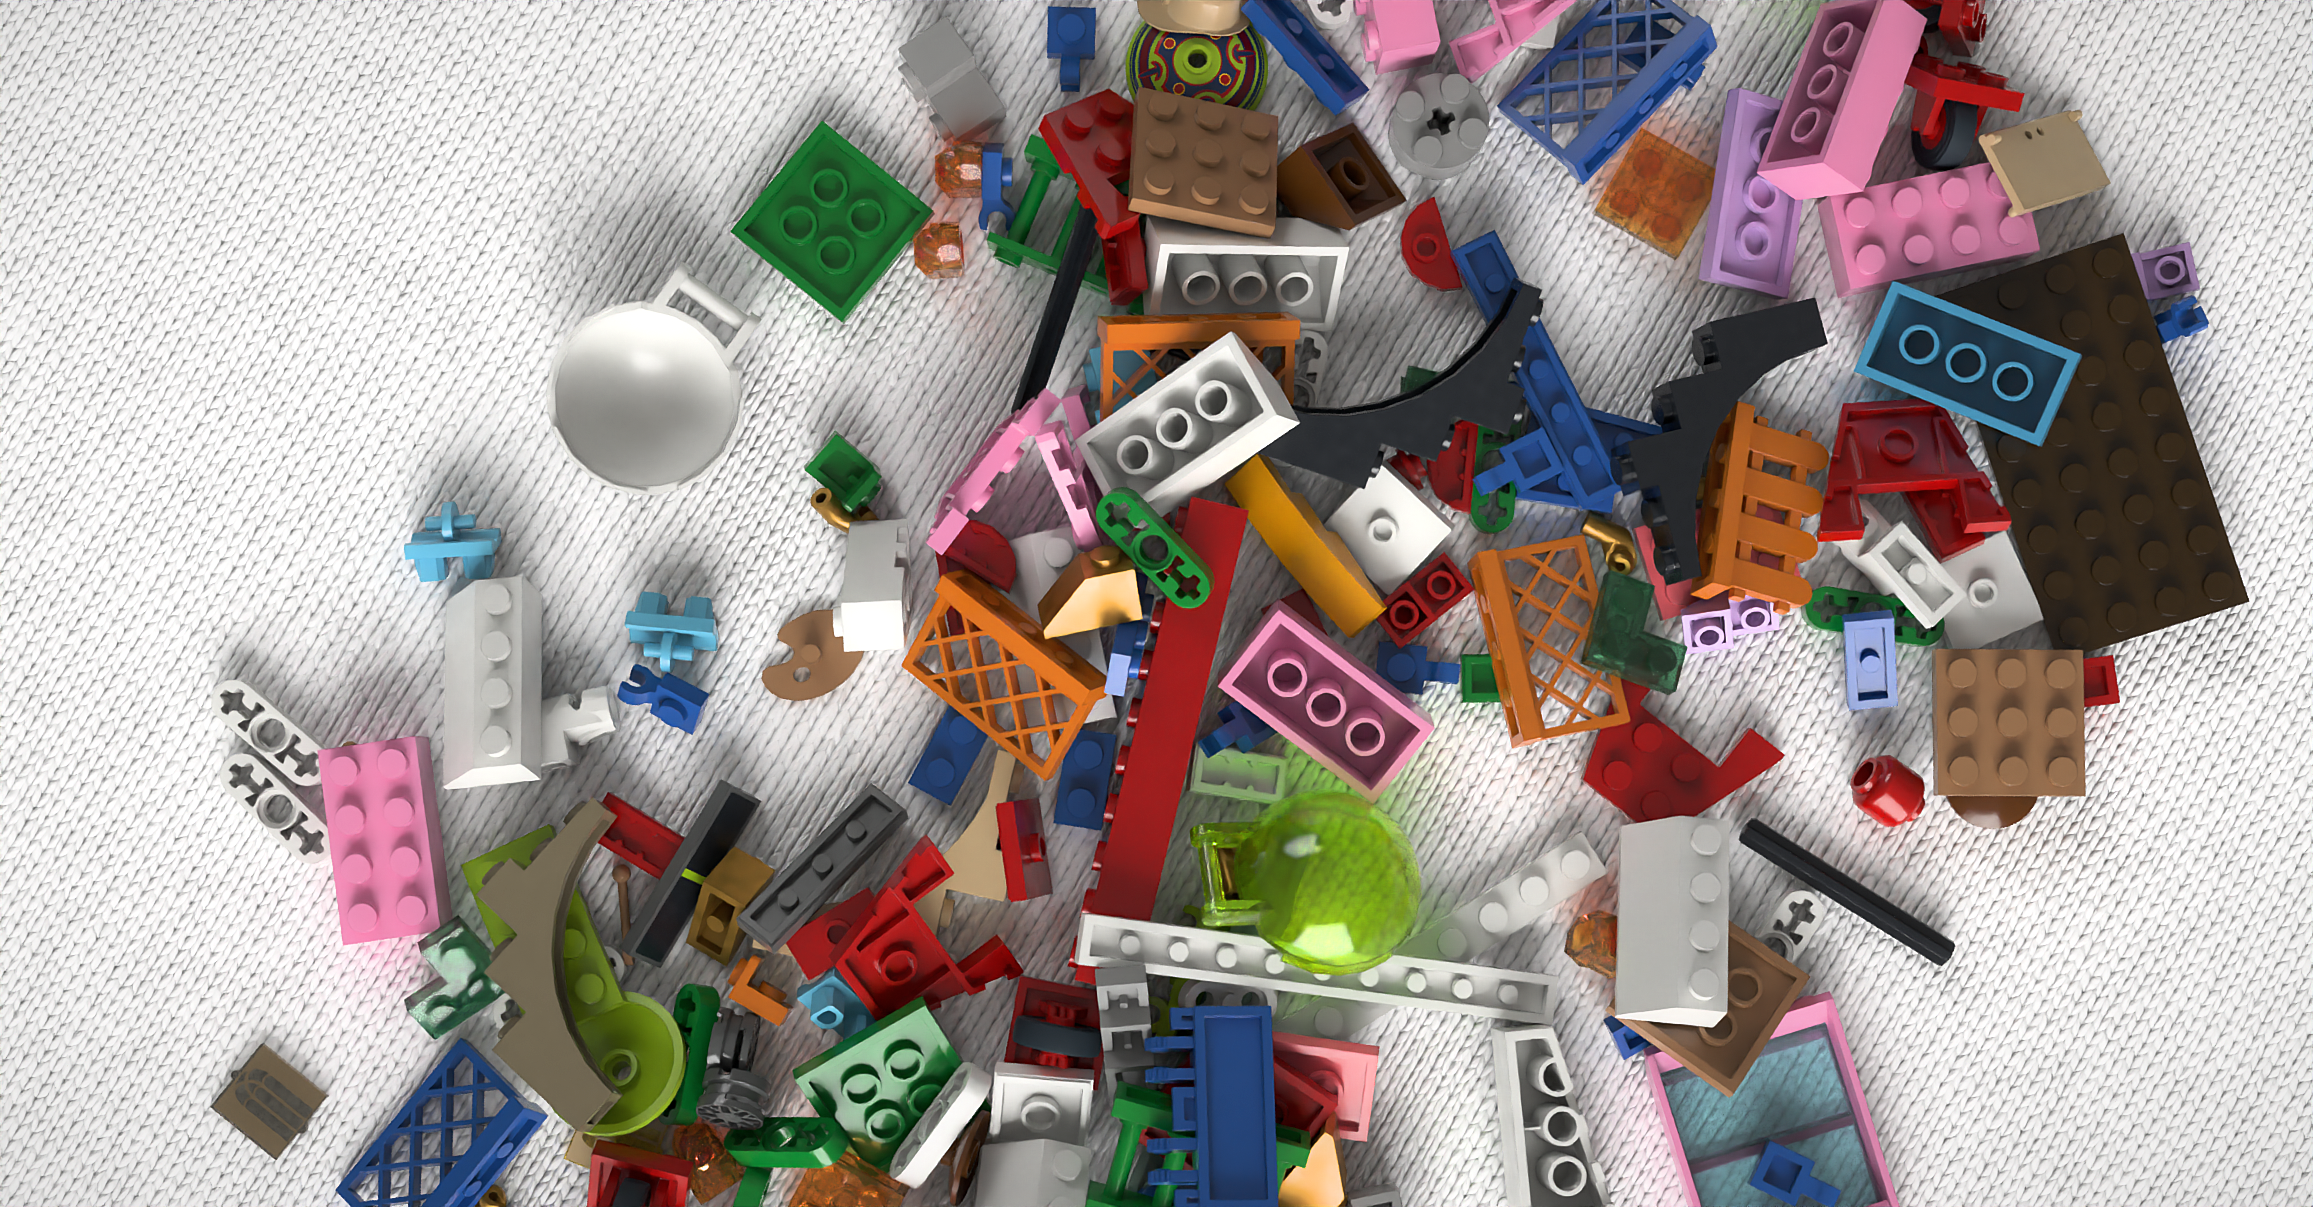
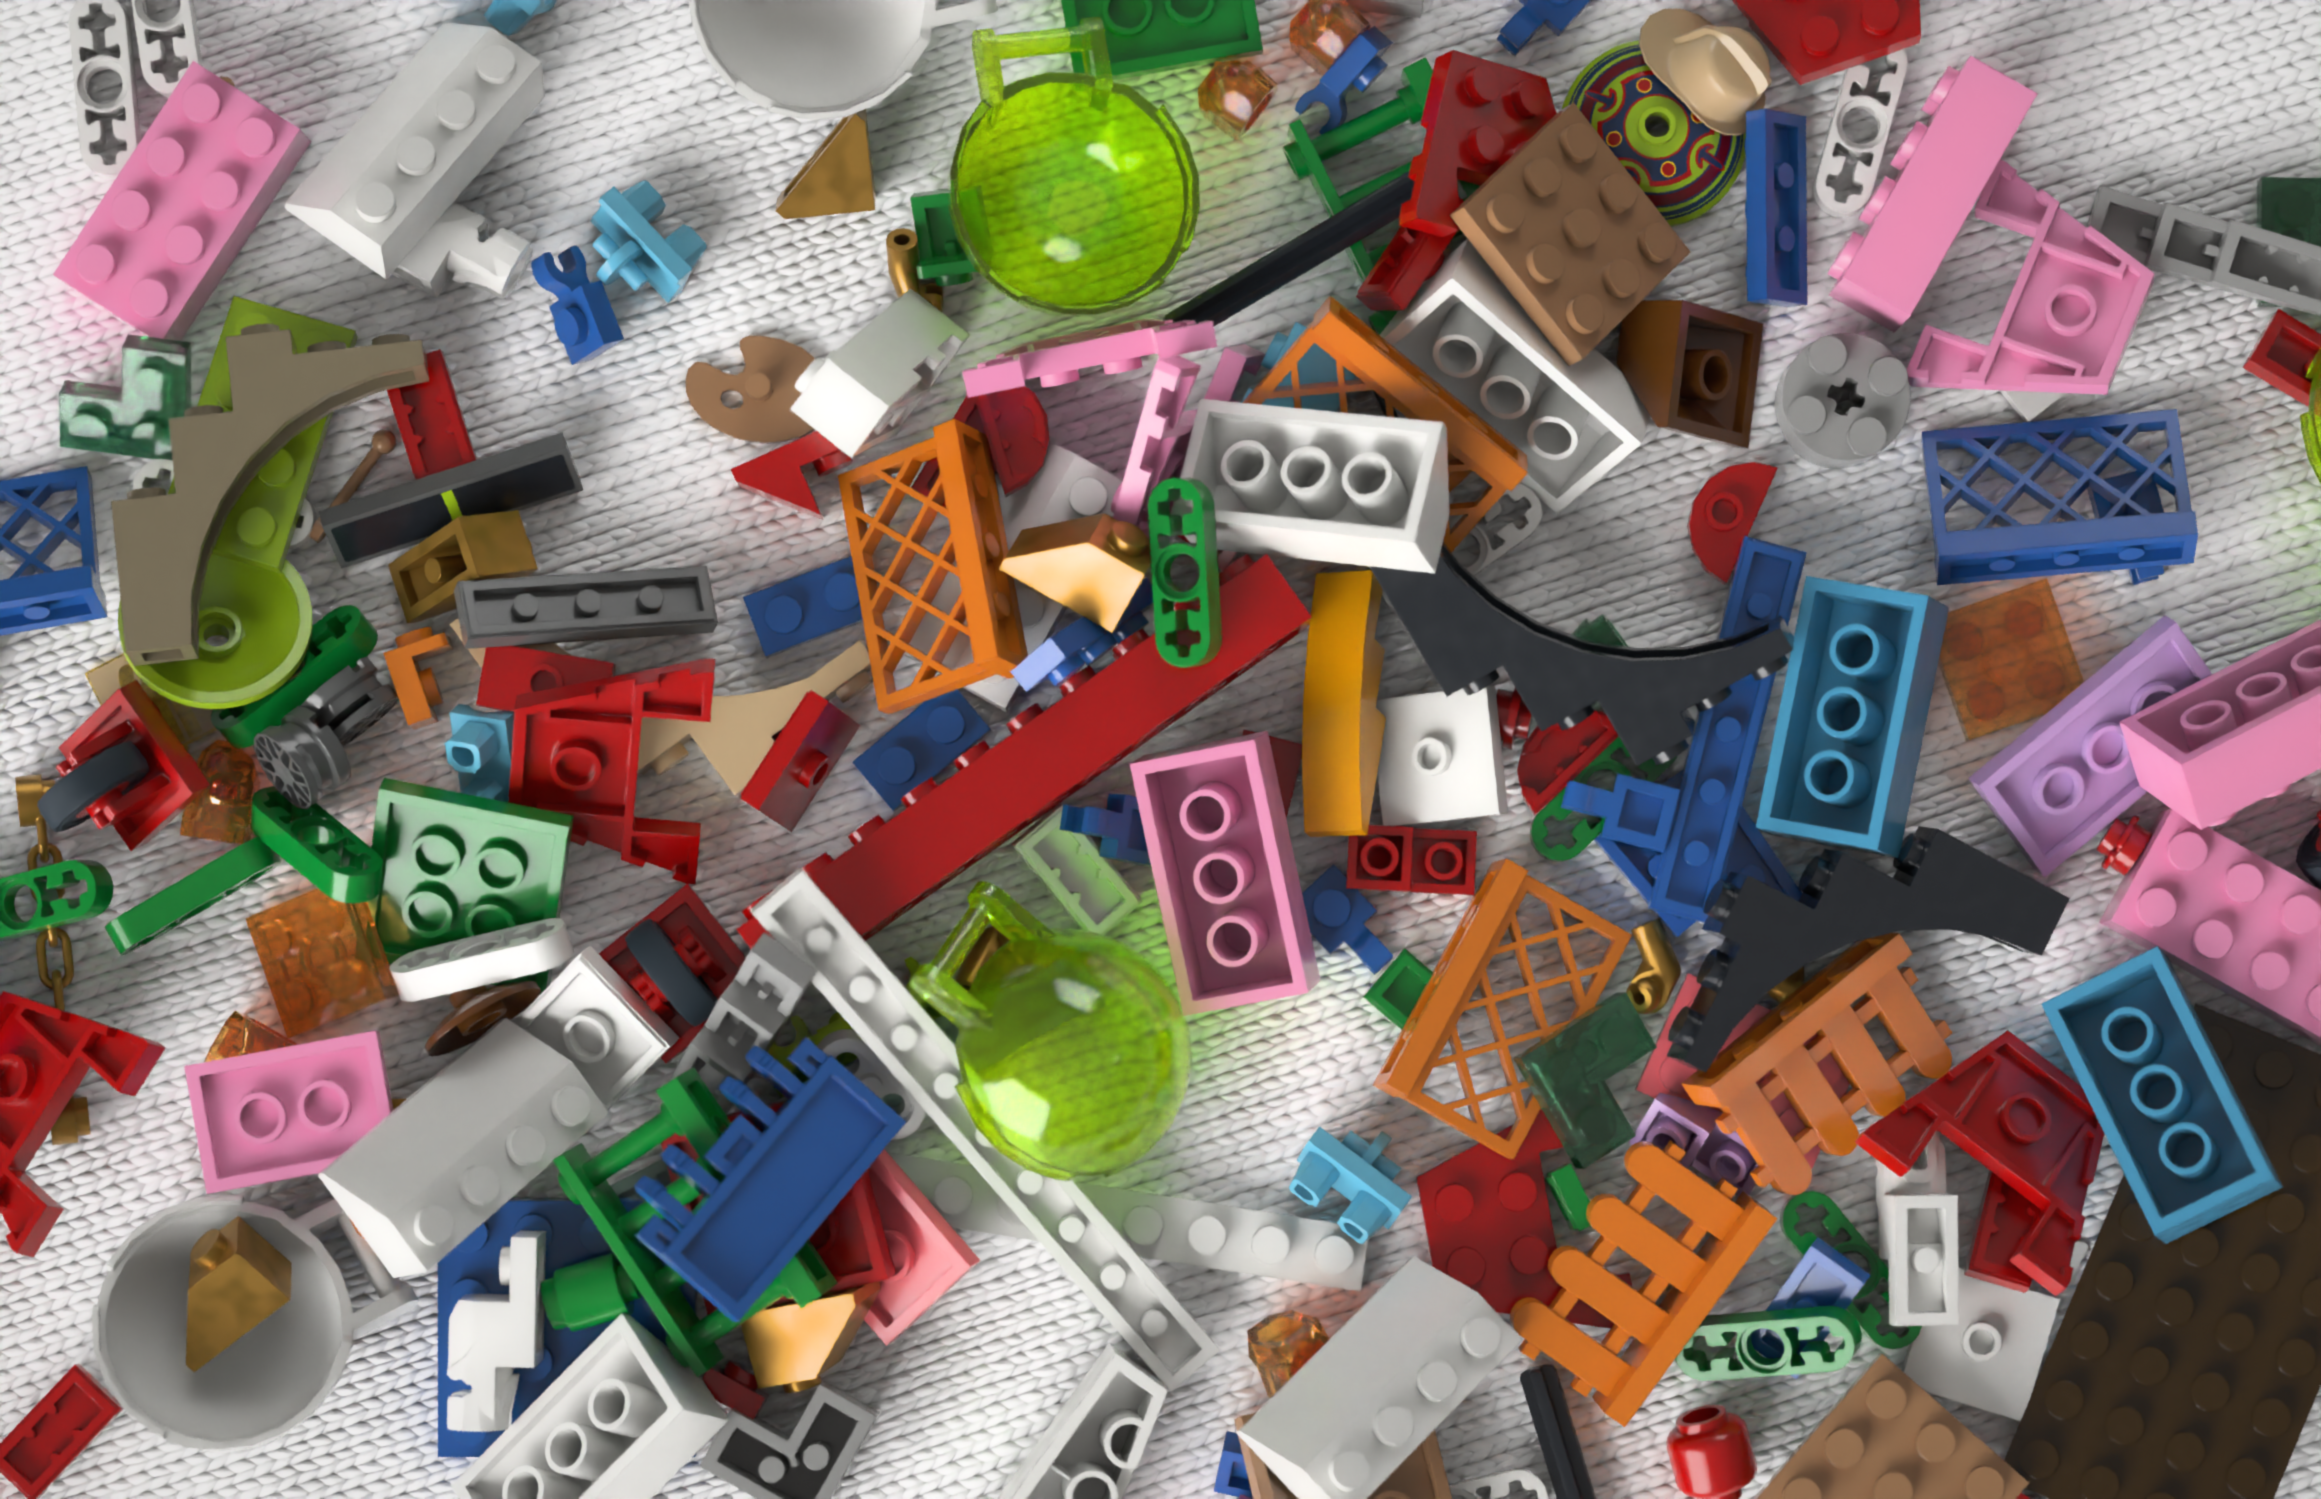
camera: 45 degrees right, 0 degrees up
none -> red slope [731,431,853,520]
none -> pearl gold slope [775,109,876,219]
none -> clear neon green windscreen [947,17,1200,317]
none -> medium azure hips [1289,1126,1412,1244]
none -> orange fence [1510,1140,1777,1427]
none -> green tile [1544,1163,1591,1231]
none -> beam [1675,1306,1862,1381]
none -> dark azure brick [1755,576,1949,858]
none -> red plate [2095,815,2153,876]

